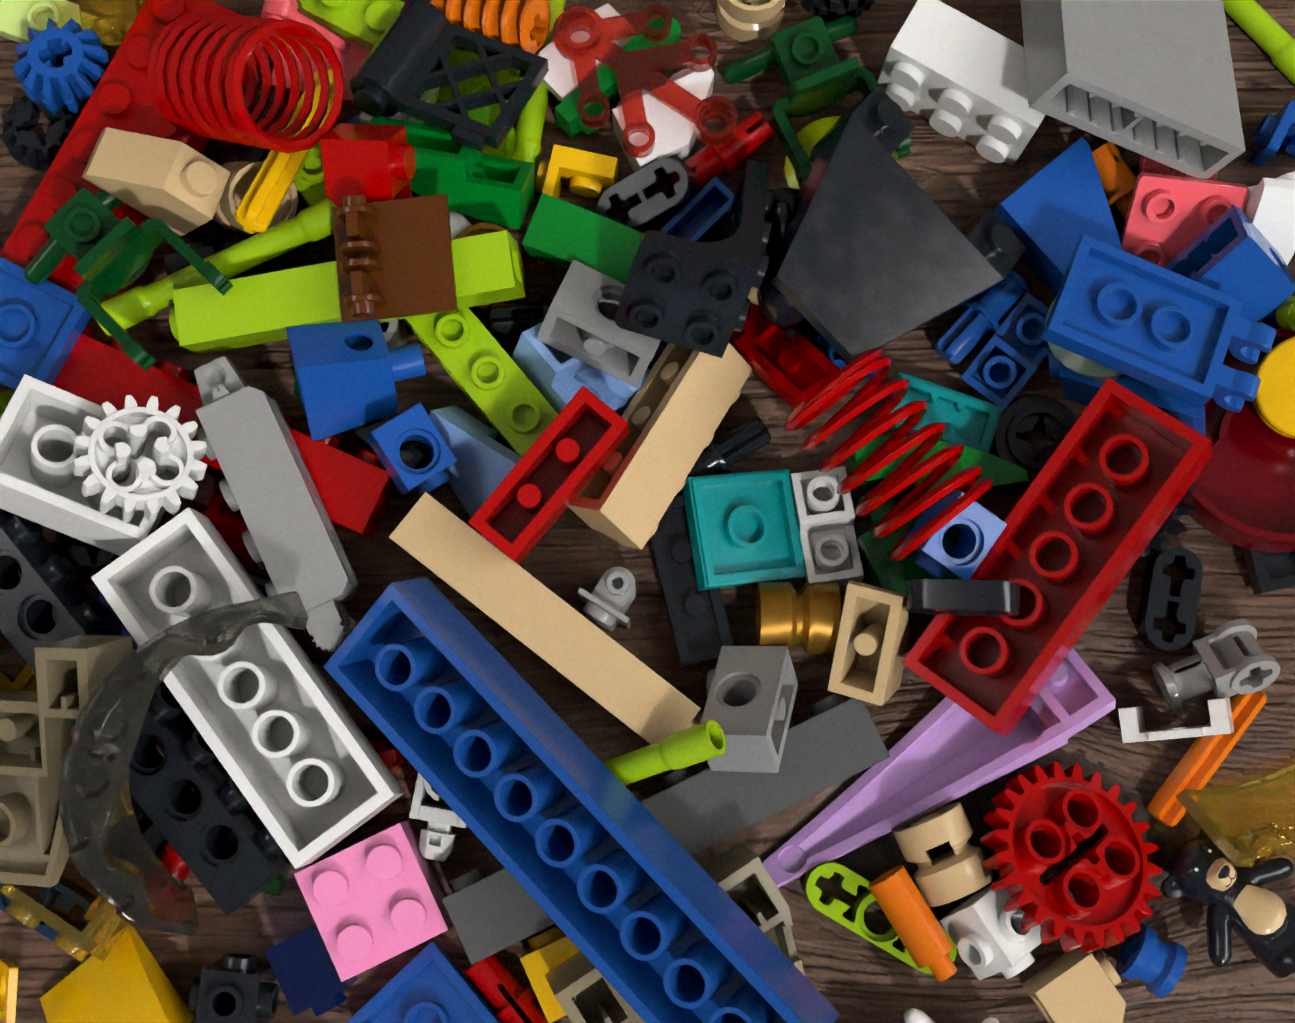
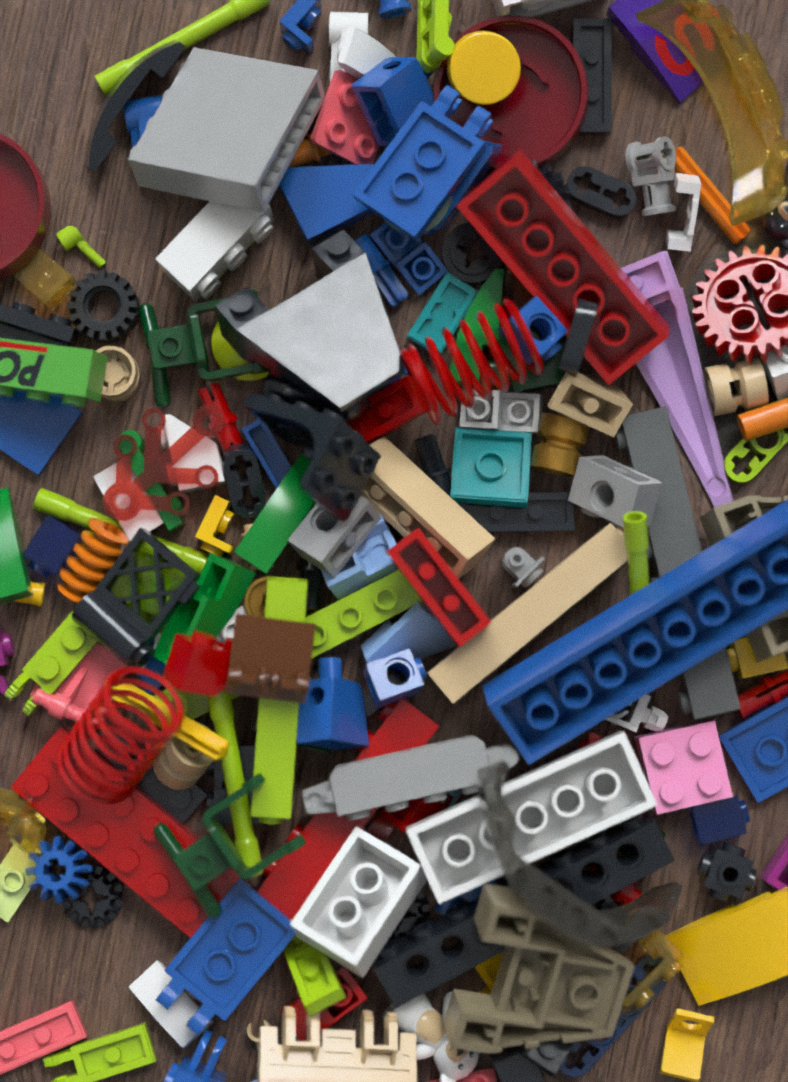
camera: 80 degrees left, 5 degrees up
white gear [73,395,207,523] -> none
tan slope [82,127,231,236] -> none

